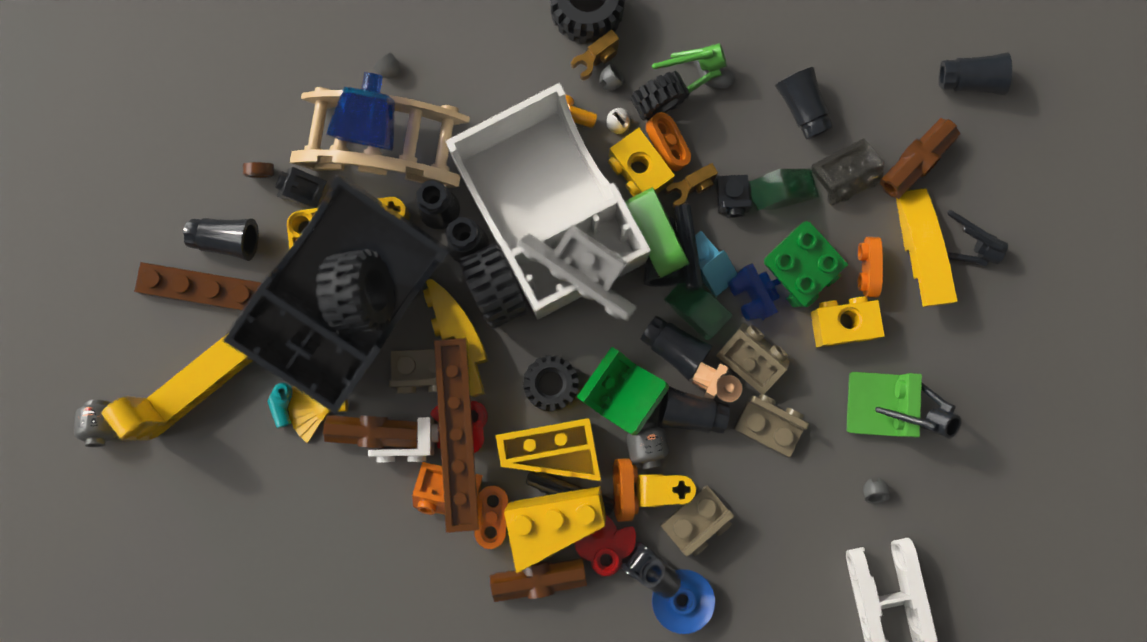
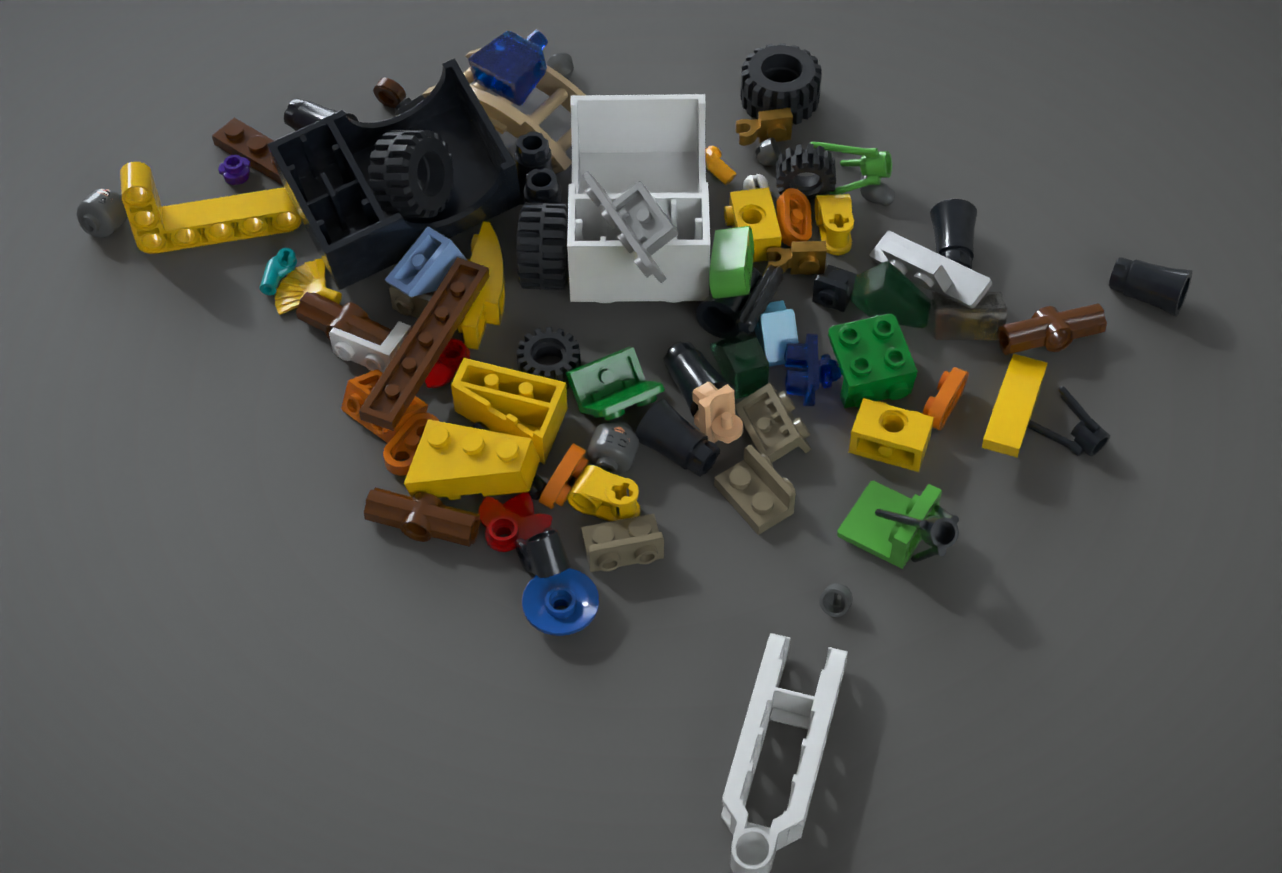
camera: 30 degrees right, 30 degrees down
none -> dark purple plate [218,155,251,185]
none -> light blue slope [385,227,467,297]
none -> yellow piece [814,194,854,256]
none -> bracket [869,231,993,309]

